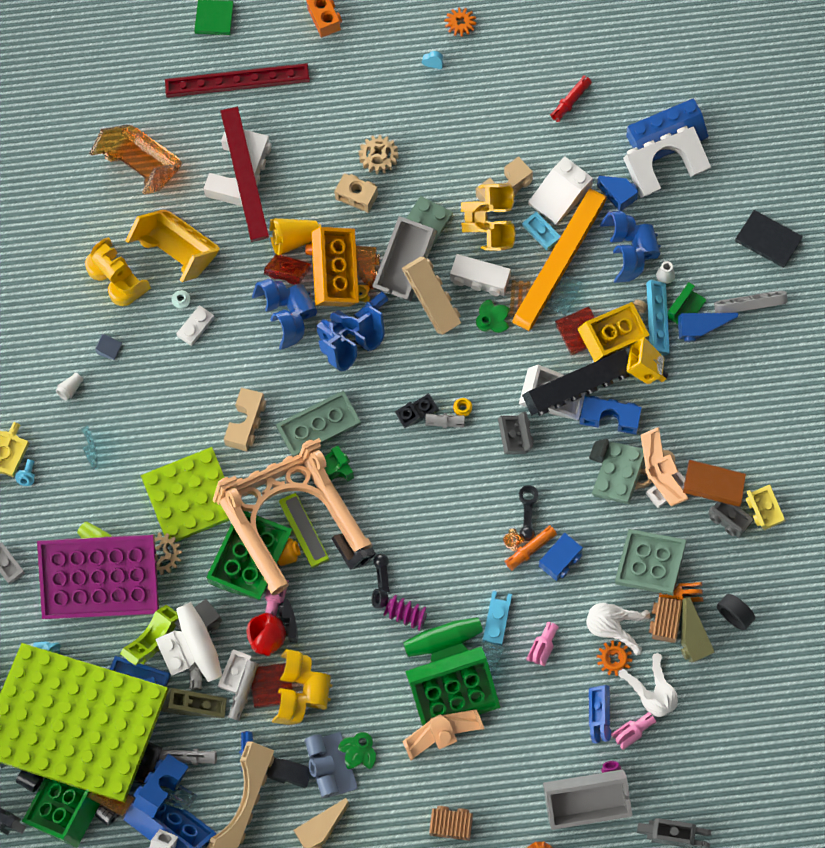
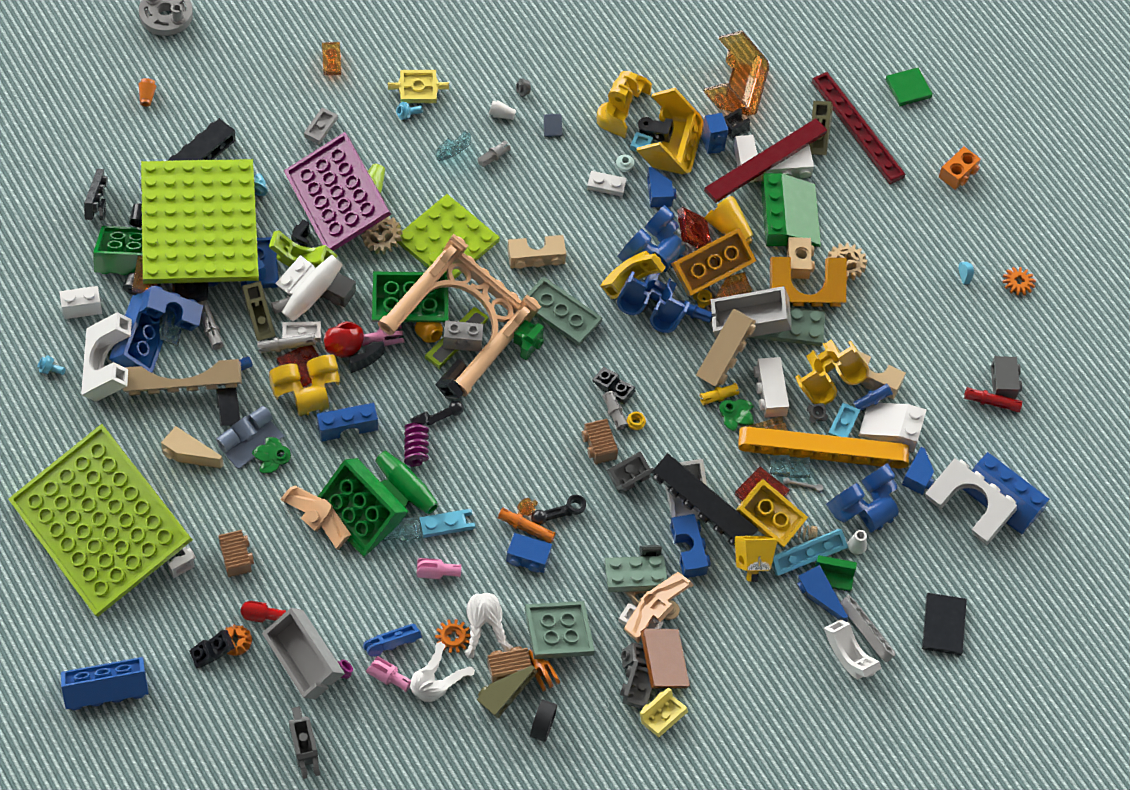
camera: 55 degrees right, 10 degrees down
none -> red arm [241,601,286,623]
none -> black bracket [291,219,310,248]
none -> blue arch [317,403,378,442]
none -> light grey brick [443,321,483,352]
none -> light grey axle [477,140,511,167]
none -> dark grey plate [516,78,531,96]
none -> medium nougat brick [581,419,618,465]
none -> yellow arch [600,251,666,299]
none -> dark grey bracket [621,642,647,669]
none -> medium azure plate [630,132,653,152]
none -> black leg [638,117,674,143]
none -> blue slope [647,167,676,208]
none -> yellow pin [699,383,739,405]
none -> blue brick [701,113,728,154]
none -> black window [724,108,750,138]
none -> slope [761,173,821,247]
none -> light orange arch [770,257,847,307]
none -> light grey hinge [783,477,823,493]
none -> dark grey plate [807,403,828,423]
none -> olive slope [809,101,833,155]
none -> white arch [824,619,882,680]
none -> blue pin [853,383,893,411]
none -> dark grey brick [991,356,1022,399]

